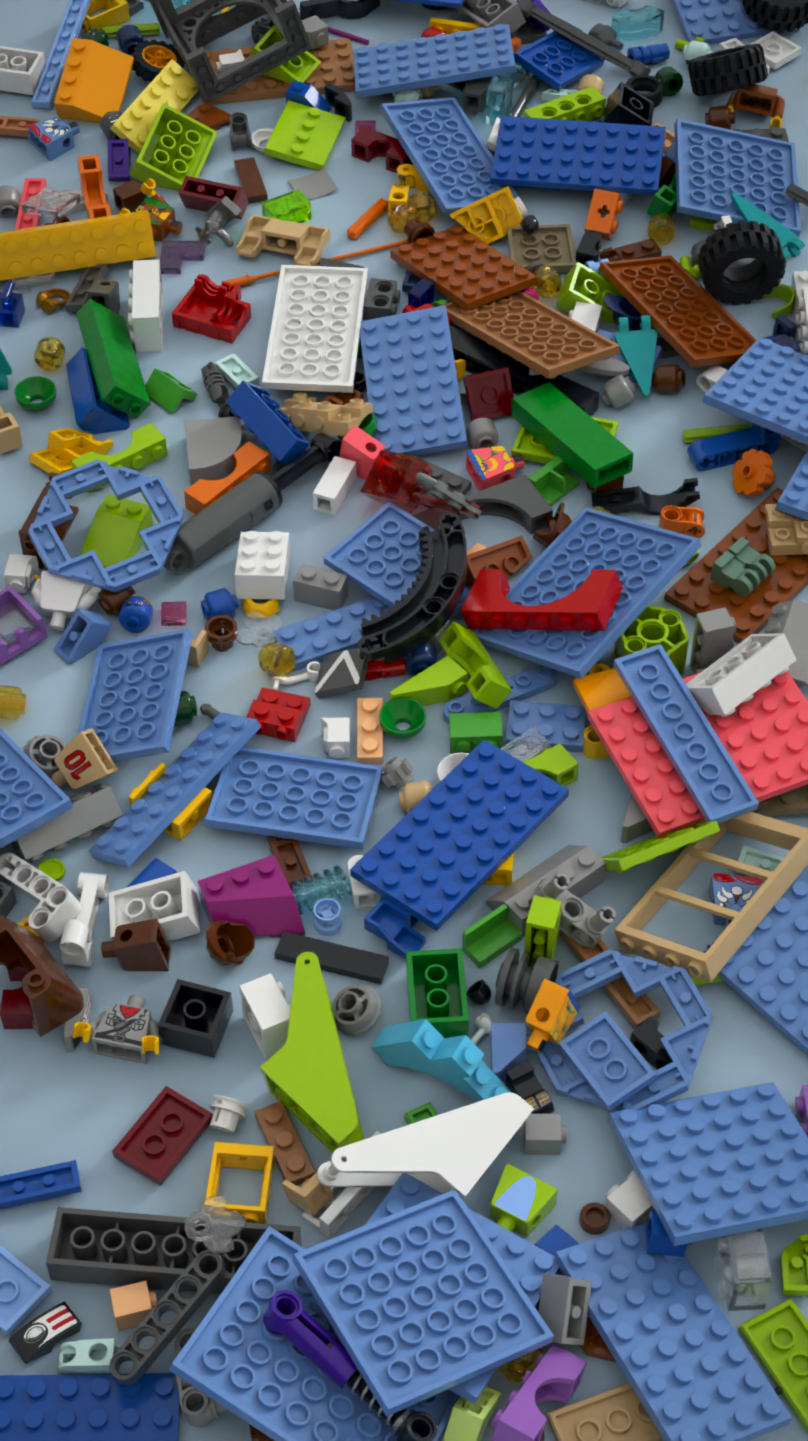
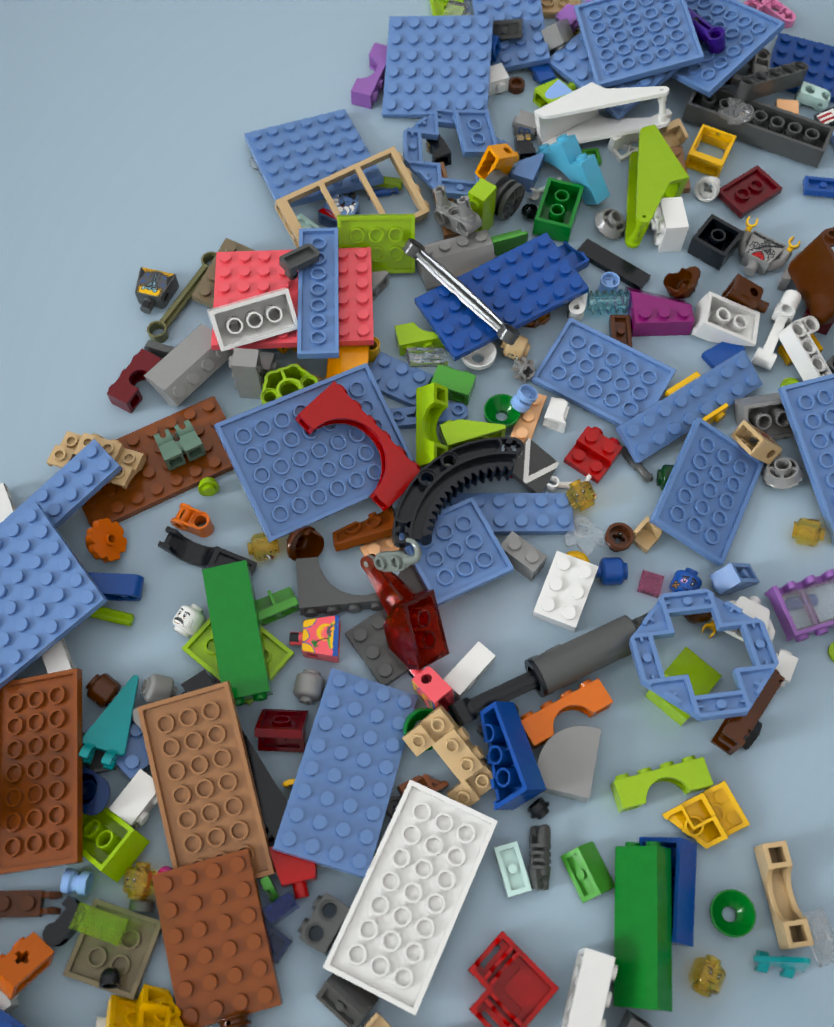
camera: 160 degrees left, 15 degrees up
none -> clear neon green brick [69,902,131,946]
none -> white head [172,604,206,638]
none -> dark grey piece [279,244,320,280]
none -> piece [403,238,520,345]
none -> dark grey panel [493,18,524,39]
none -> light blue wheel [510,384,538,413]

